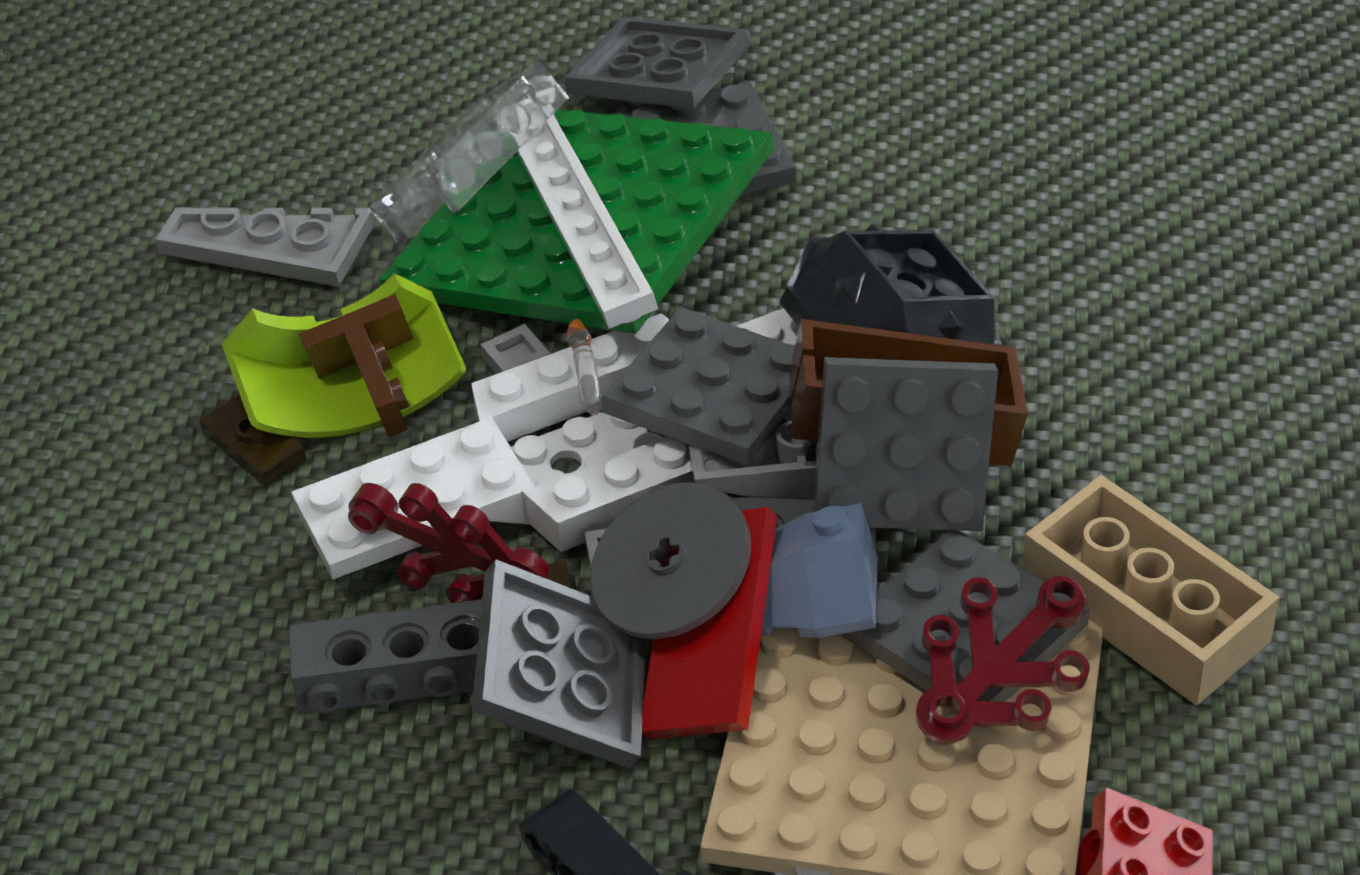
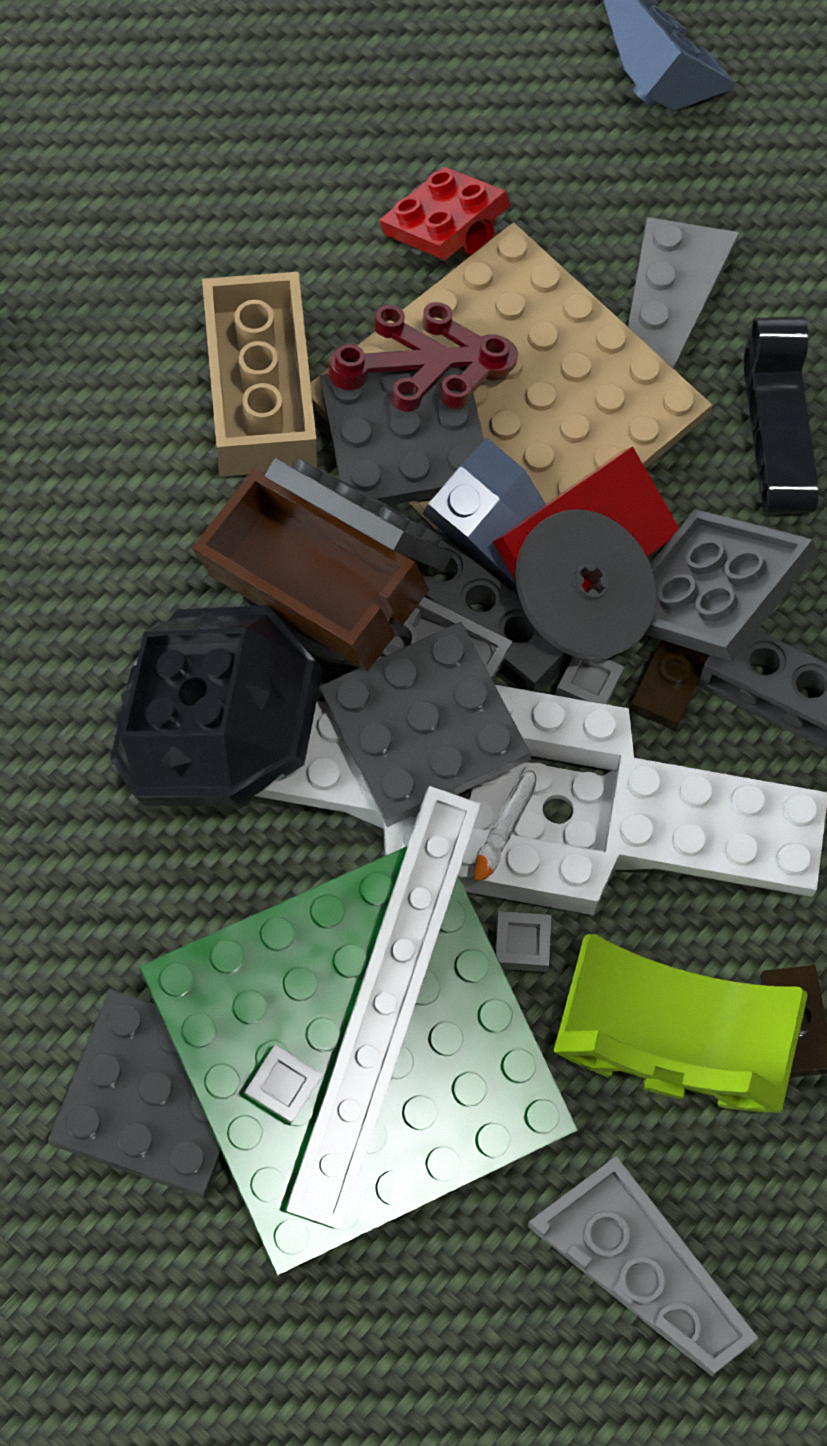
camera: 150 degrees left, 20 degrees up
reddish brown bracket [299,294,414,438] -> none
dark red plant [348,483,549,603] -> none
clear window [368,60,569,244] -> none
dark grey plate [564,16,749,111] -> none
none -> plate [243,1044,323,1124]

